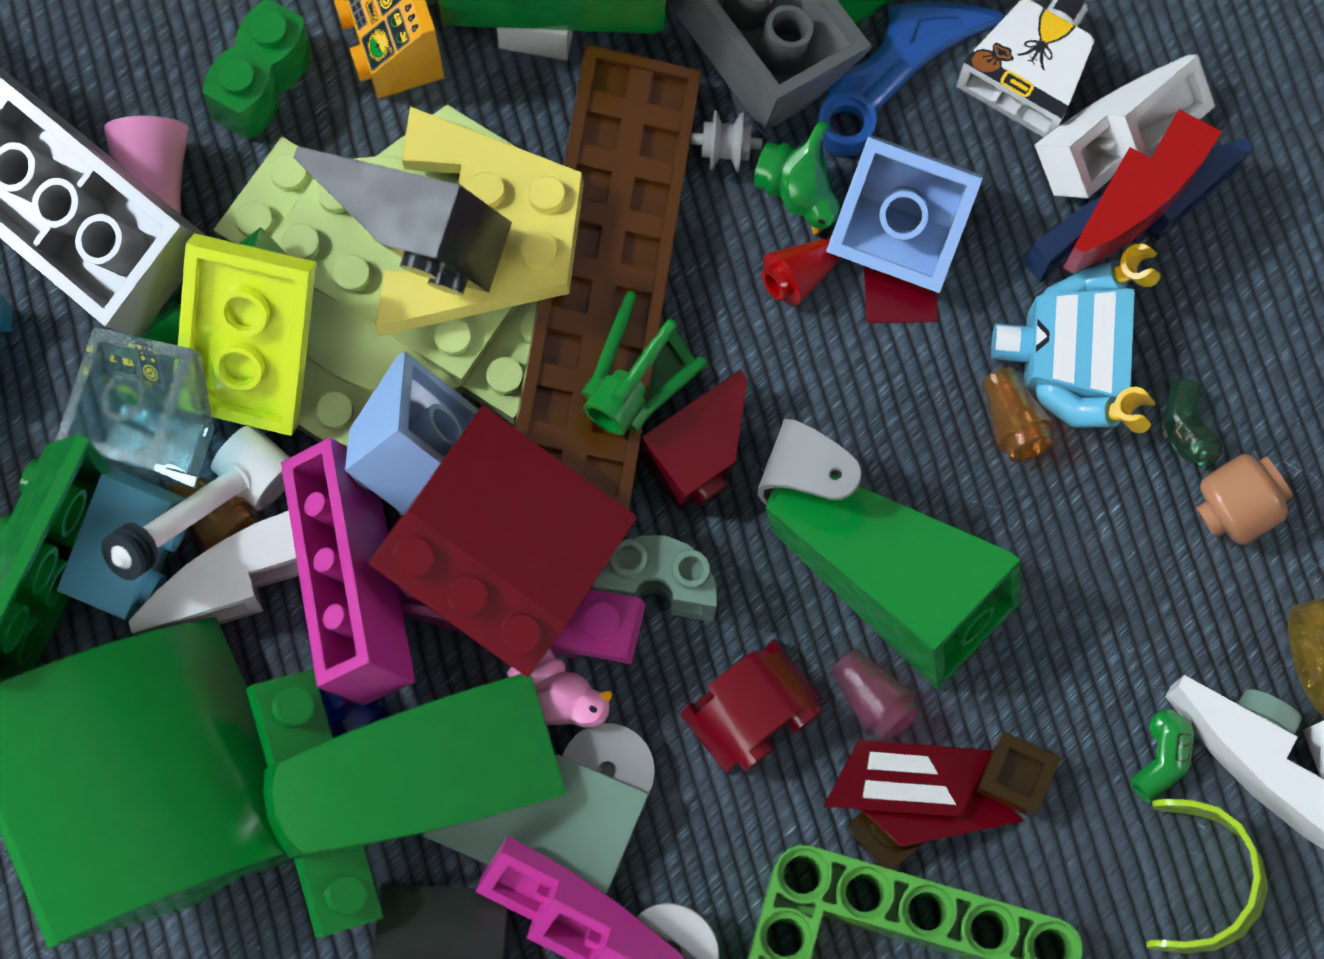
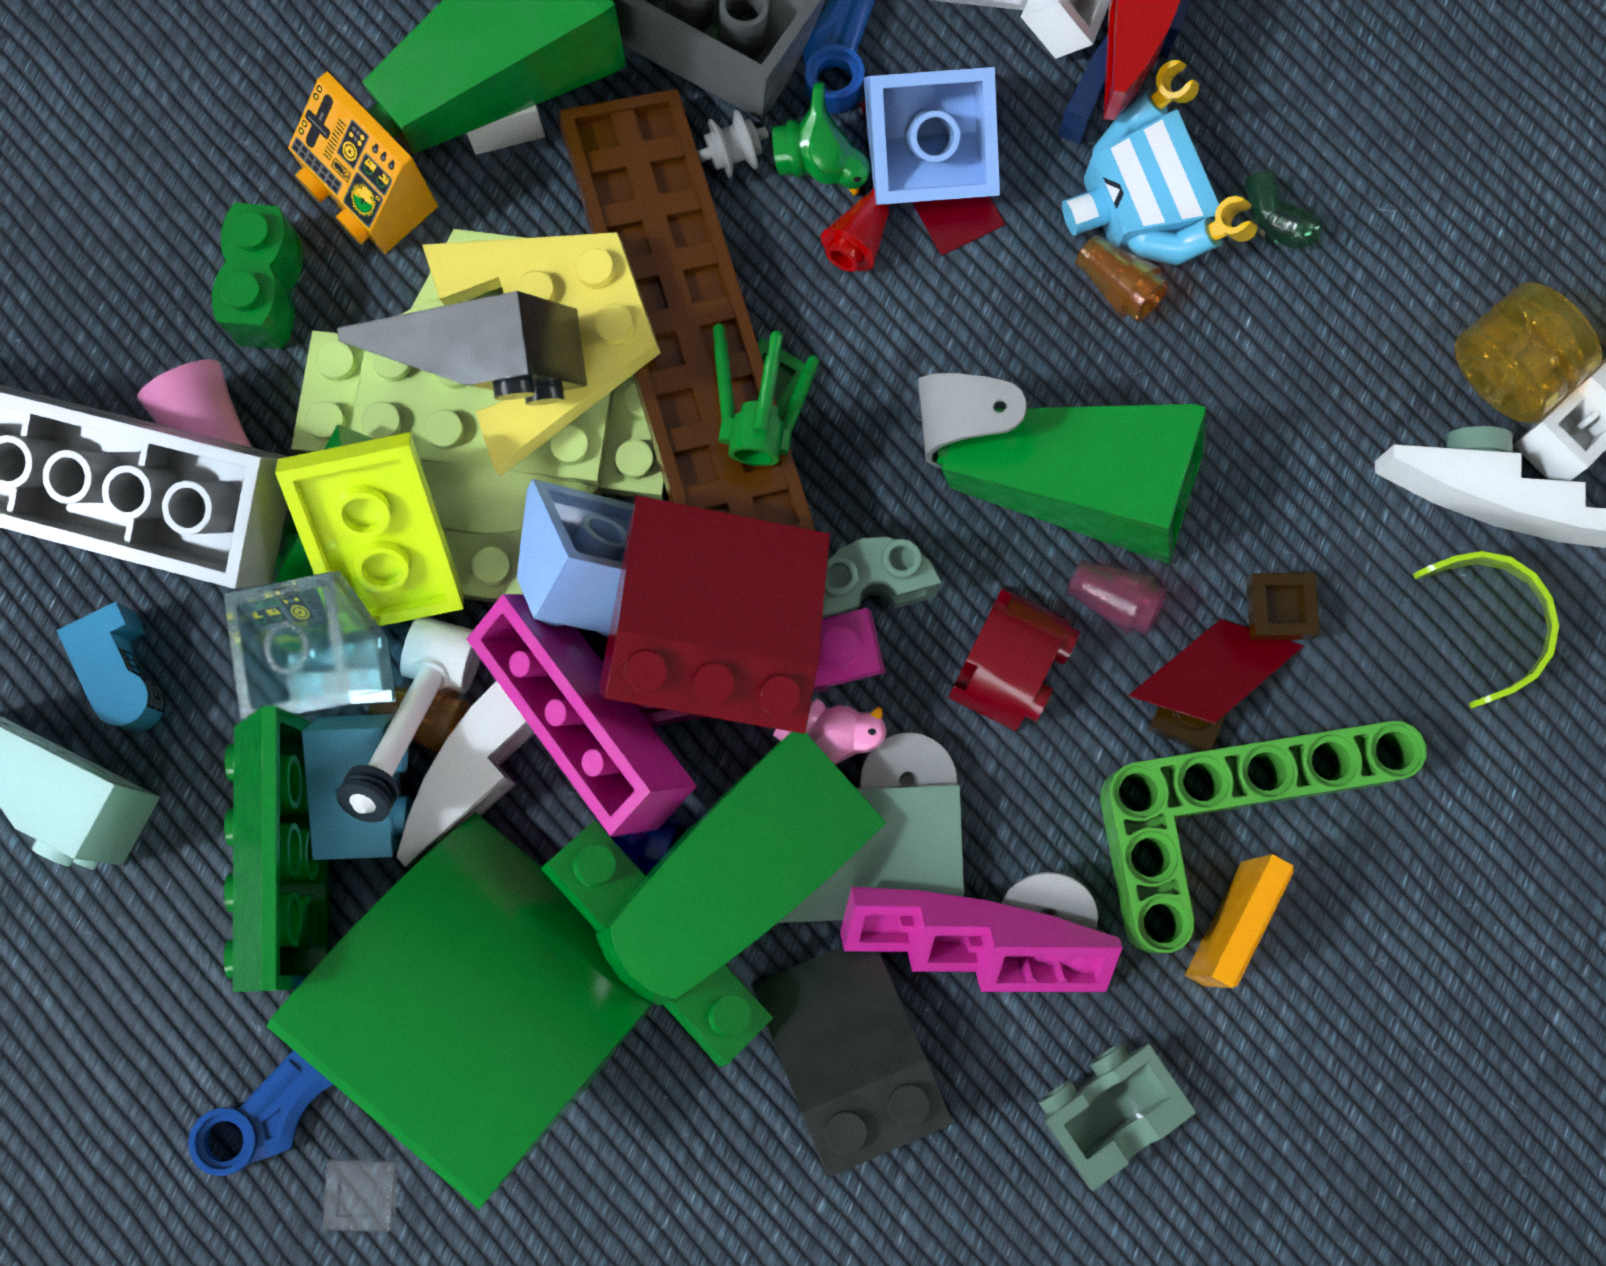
camera: 20 degrees left, 5 degrees up
dark red slope [638,369,748,510] -> none
dark red sticker [823,739,993,817] -> none
green arm [1129,709,1195,804] -> none
nougat head [1196,454,1293,545] -> none

